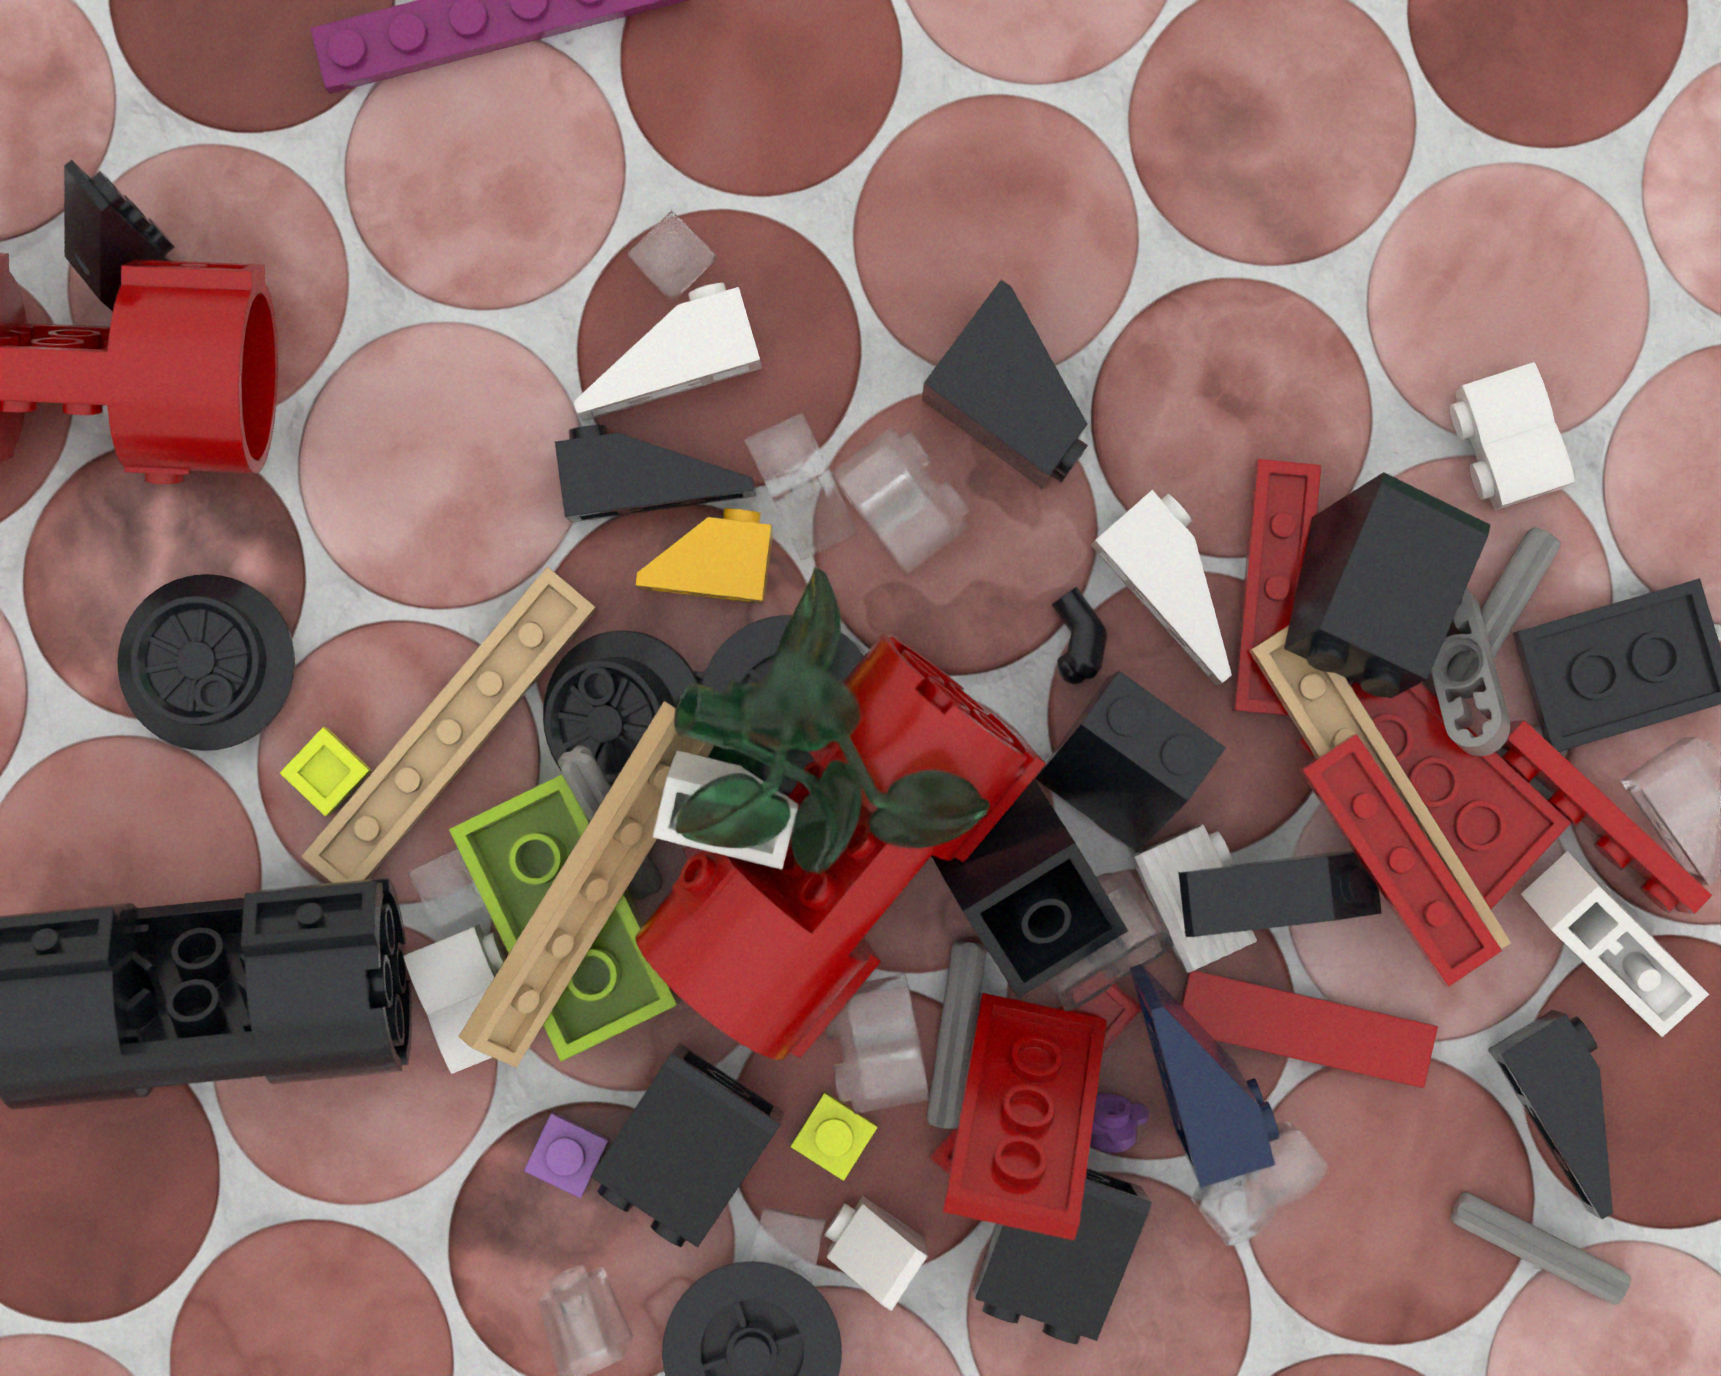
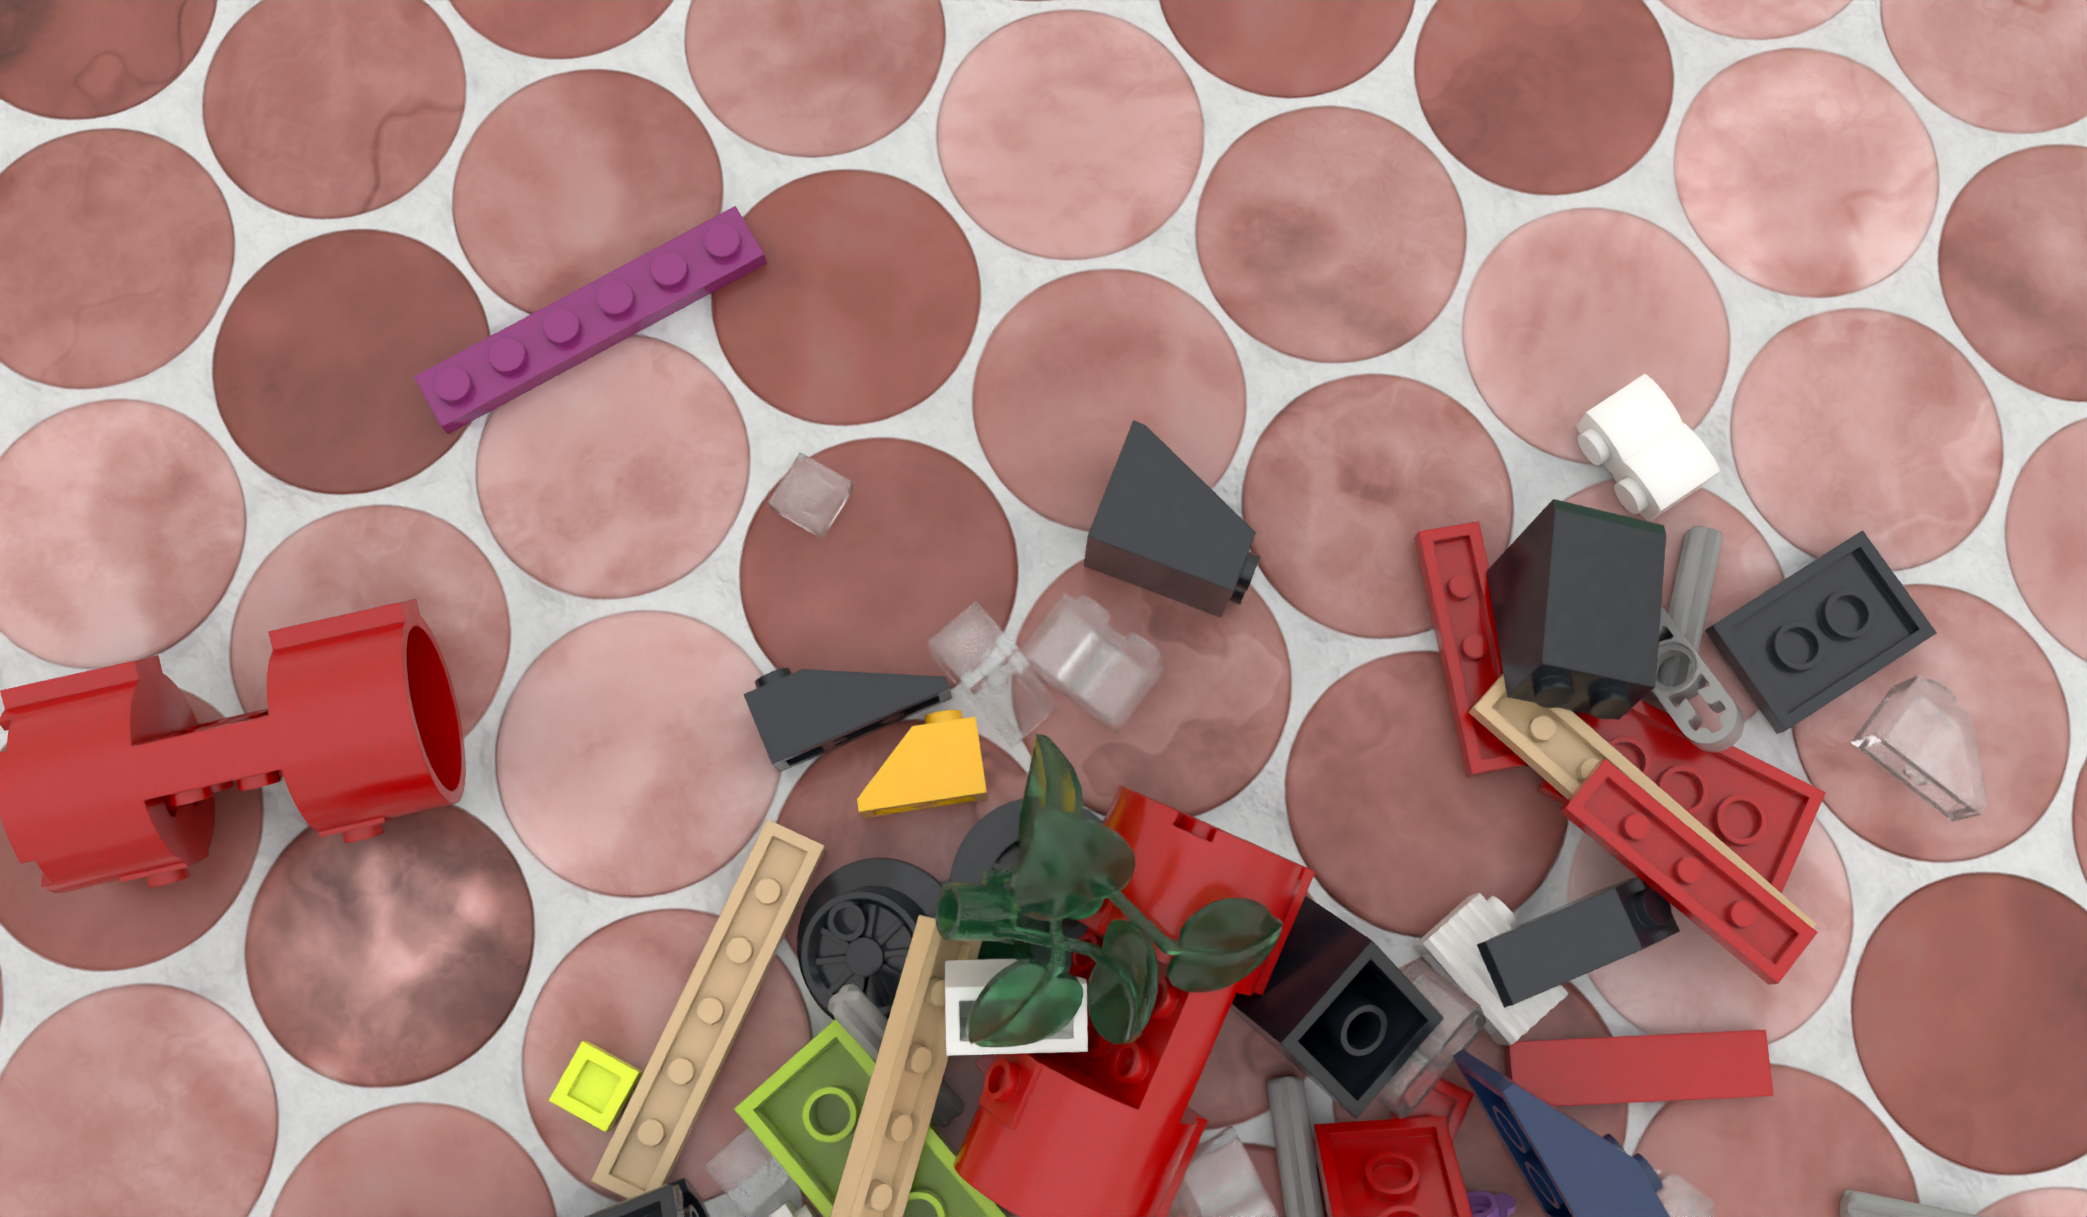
camera: 25 degrees left, 10 degrees down
black slope [64,160,175,311] -> none
black wheel [117,574,295,751] -> none
white slope [574,283,762,421] -> none
black slope [1034,671,1226,852] -> none
black arm [1051,587,1107,685] -> none
white slope [1091,490,1232,686] -> none
black slope [1488,1010,1613,1219] -> none
red plate [1501,720,1712,914] -> none
white slope [1521,851,1709,1037] -> none

